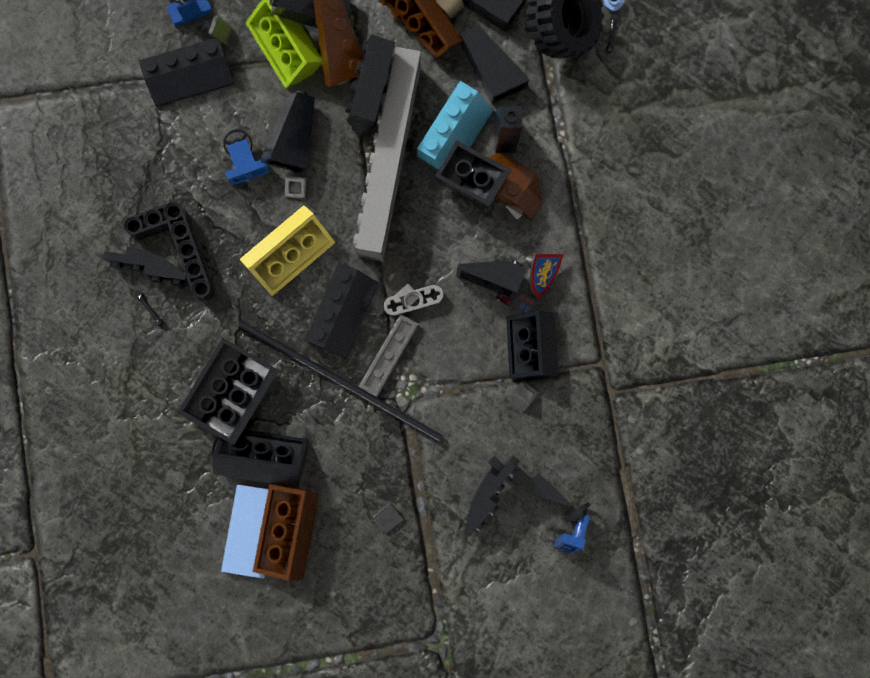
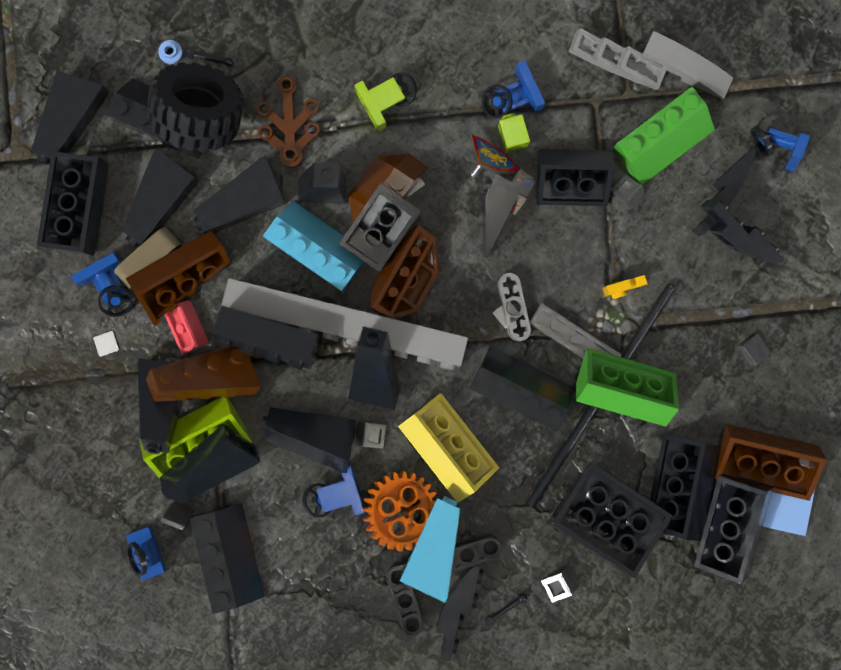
camera: 85 degrees left, 5 degrees up
none -> black slope [160,424,261,504]
none -> coral slope [164,301,209,355]
none -> reddish brown plant [257,76,320,168]
none -> black slope [348,326,400,410]
none -> lime piece [354,72,417,132]
none -> orange gear [362,472,437,551]
none -> reddish brown wedge [371,225,439,319]
none -> medium azure slope [400,496,460,602]
none -> blue piece [481,61,545,119]
none -> lime brick [498,113,530,153]
none -> flat silver slope [541,568,577,602]
none -> light grey slope [568,28,666,90]
none -> bright green slope [576,348,679,427]
none -> yellow plate [602,275,647,299]
none -> bright green slope [611,87,715,185]
none -> light grey slope [642,31,733,100]
none -> black slope [694,475,774,585]

